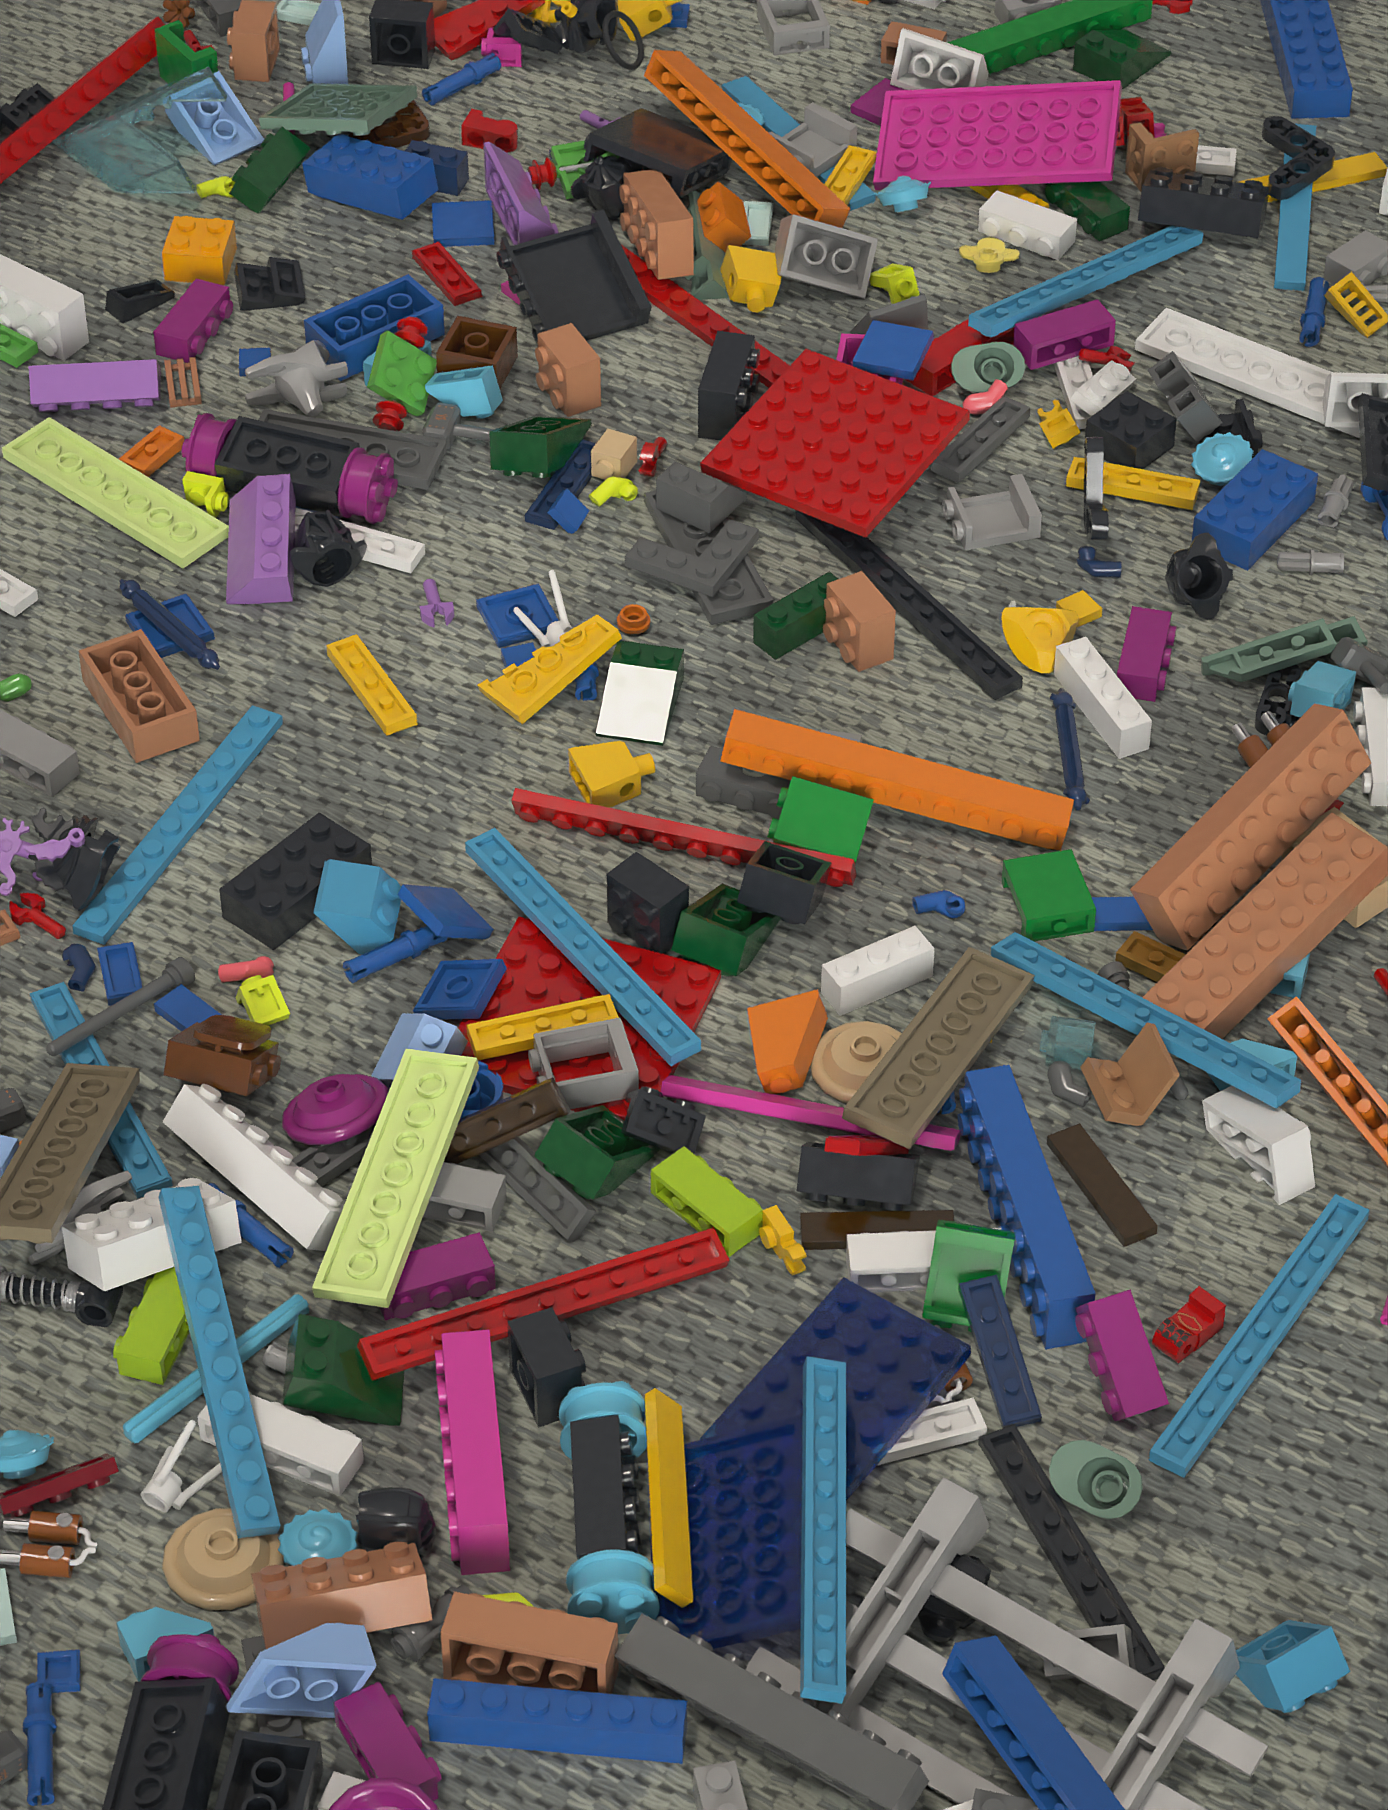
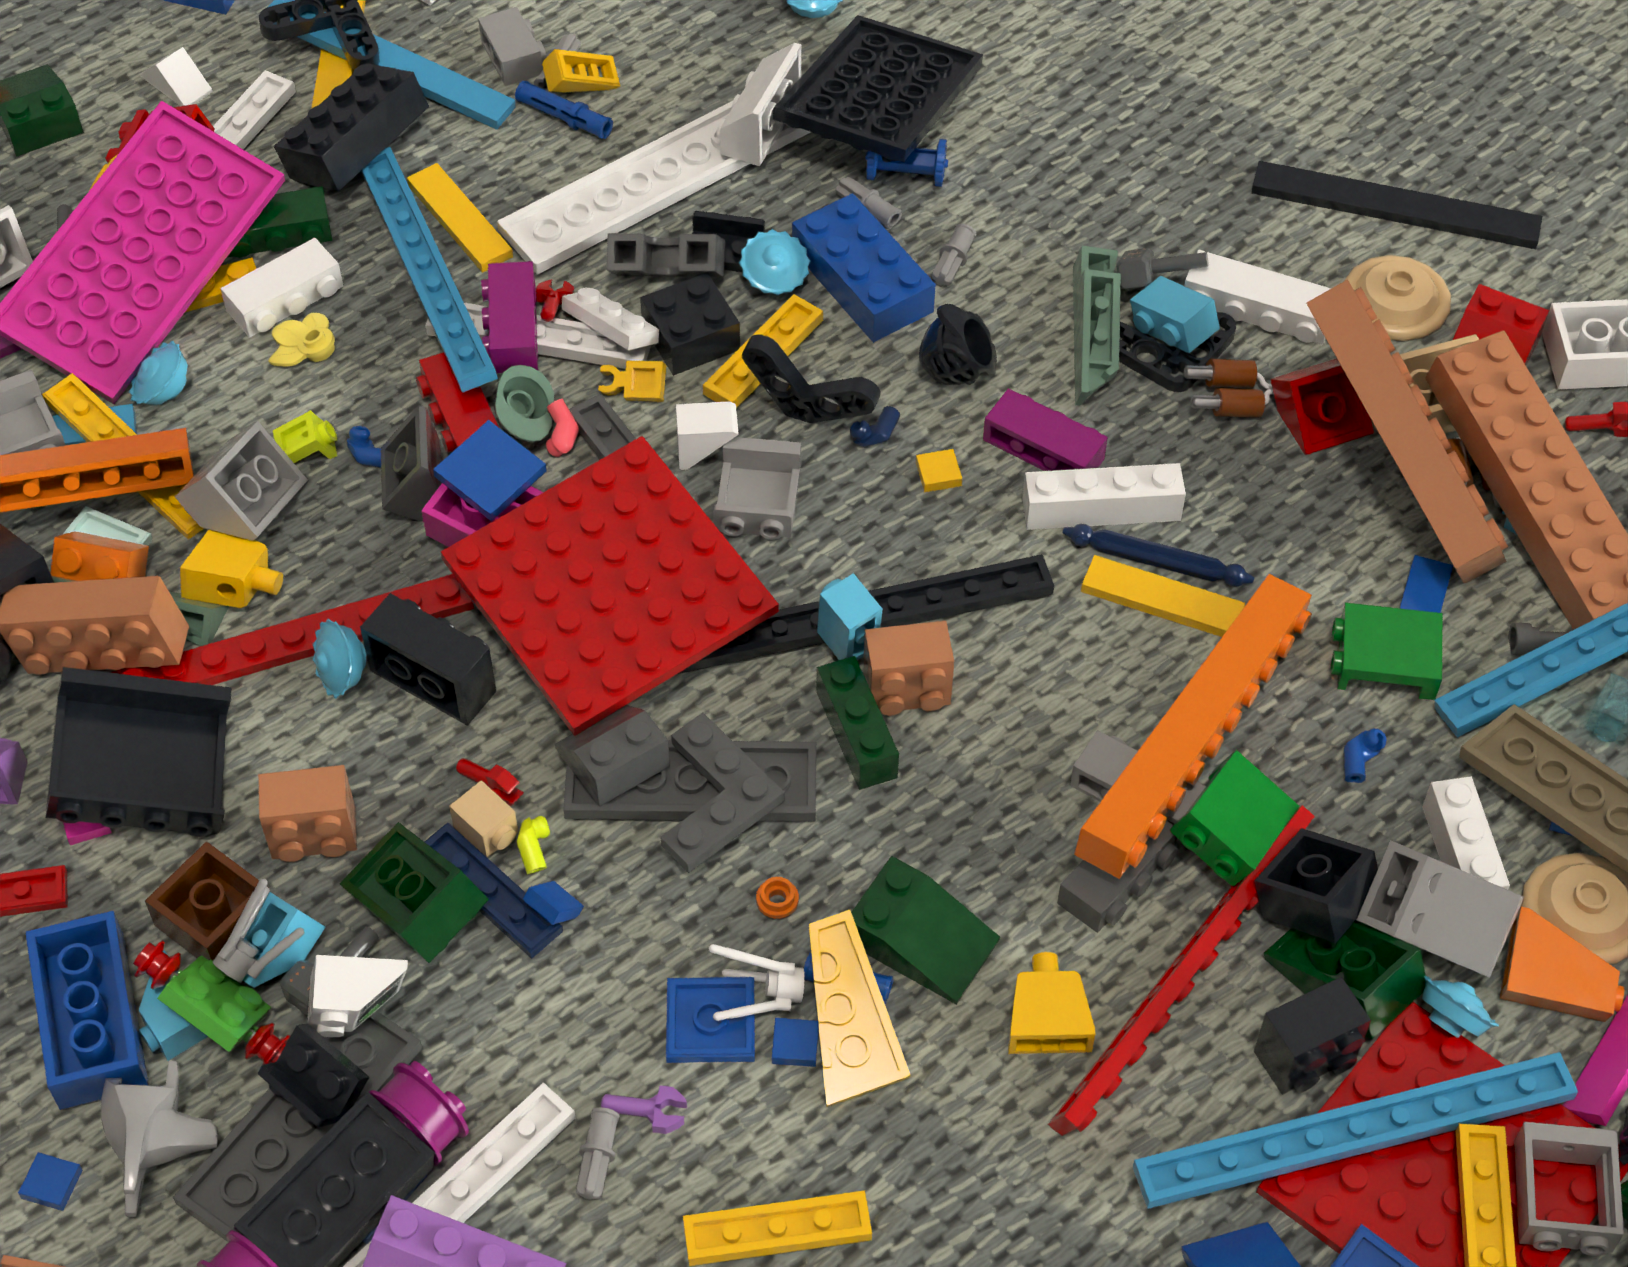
camera: 70 degrees left, 10 degrees up
black piece [289,510,367,587] -> none
yellow hat [1002,601,1079,674] -> none
pearl gold plate [1115,931,1186,982] -> none
medium nougat bracket [1125,122,1199,192] -> none
none -> white slope [140,47,212,106]
none -> light grey plant [212,878,304,982]
none -> black bracket [258,1023,370,1127]
none -> white slope [307,955,408,1037]
none -> medium azure piece [313,619,366,698]
none -> yellow tile [407,163,513,273]
none -> light grey axle [576,1107,620,1200]
none -> white slope [676,401,739,470]
none -> medium azure brick [817,573,883,660]
none -> yellow tile [1081,555,1245,637]
none -> light grey slope [1357,840,1524,978]
none -> medium azure piece [1422,976,1499,1038]

